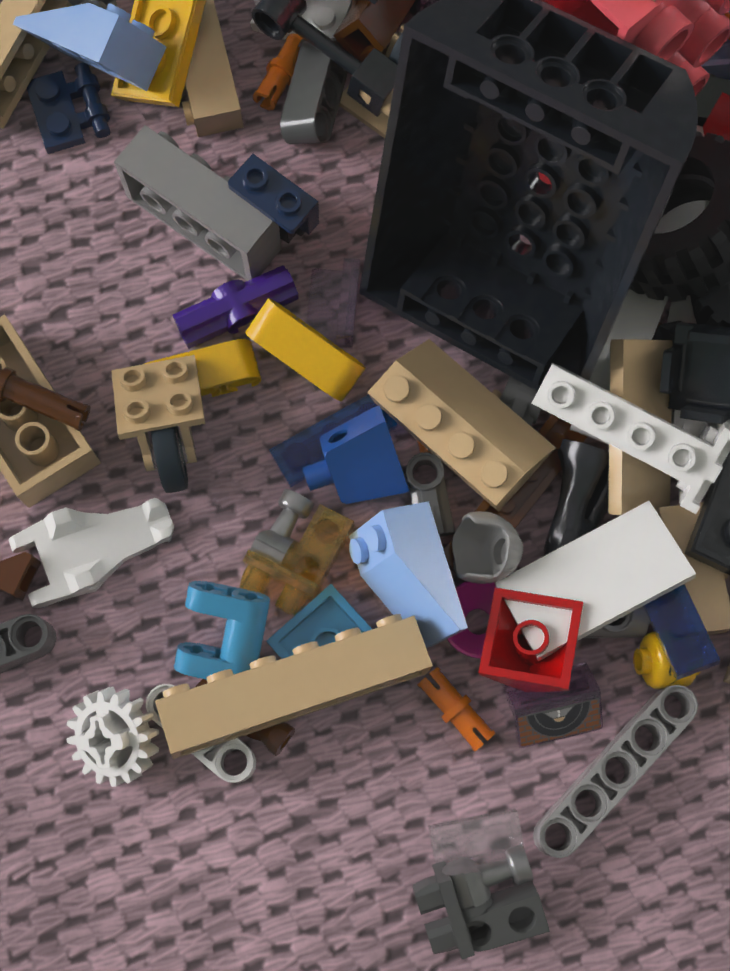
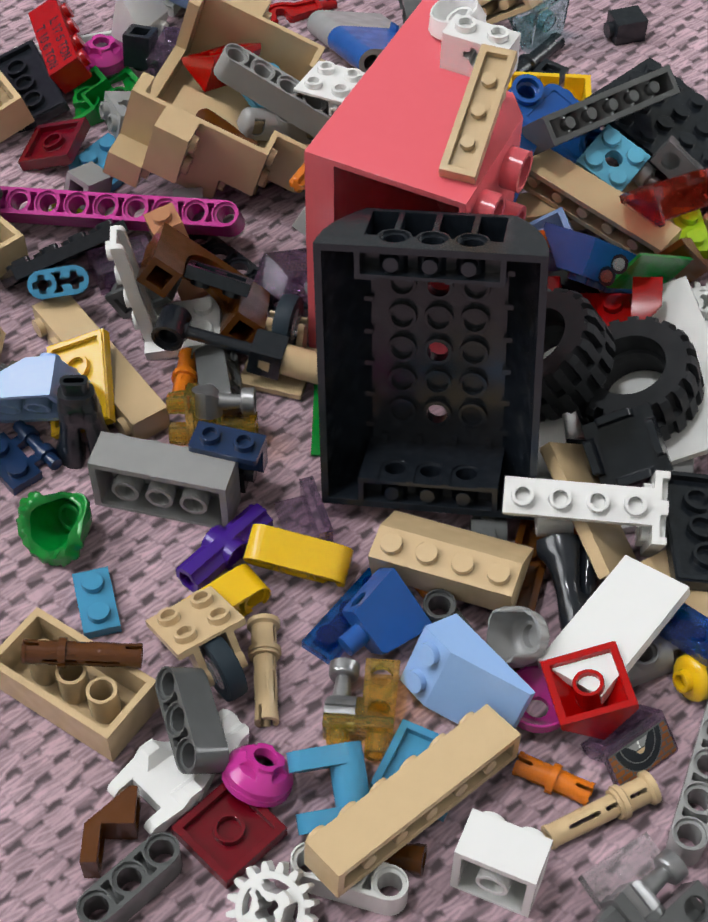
camera: 20 degrees left, 25 degrees down
none -> green hair [16,491,92,567]
none -> black piece [56,375,111,469]
none -> dark azure plate [72,566,122,639]
none -> dark grey beam [155,666,229,774]
none -> hips [166,383,259,446]
none -> dark red plate [171,783,288,889]
none -> dark pink piece [221,743,294,808]
none -> tan pin [247,613,281,727]
none -> white brick [450,808,553,918]
none -> tan pin [541,770,662,850]

